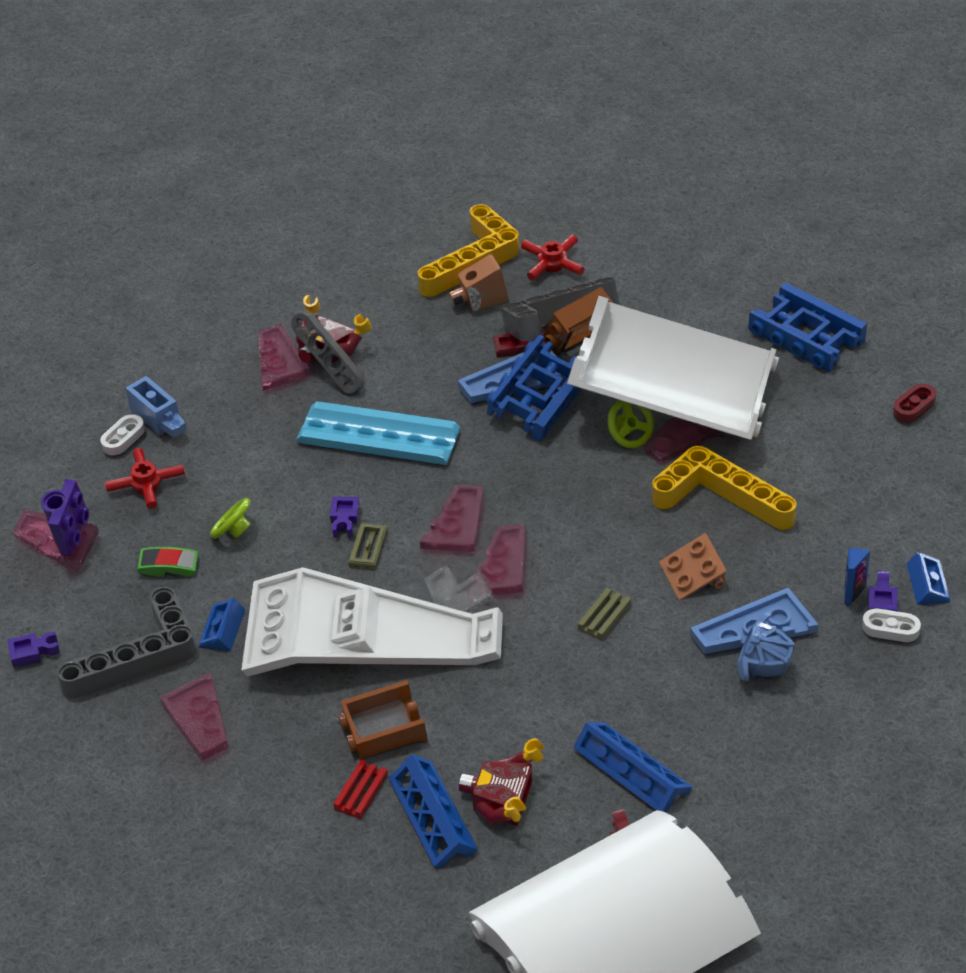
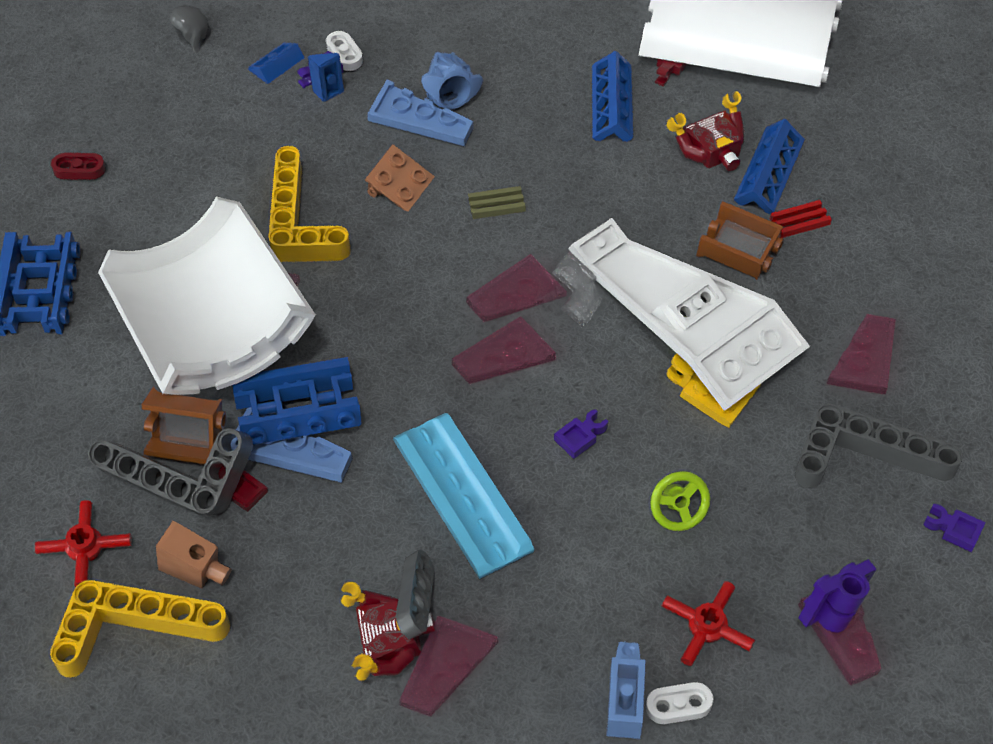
camera: 135 degrees left, 10 degrees up
slope [137,547,198,577] -> none
blue slope [198,598,245,651] -> none
olive tile [348,523,387,570] -> none

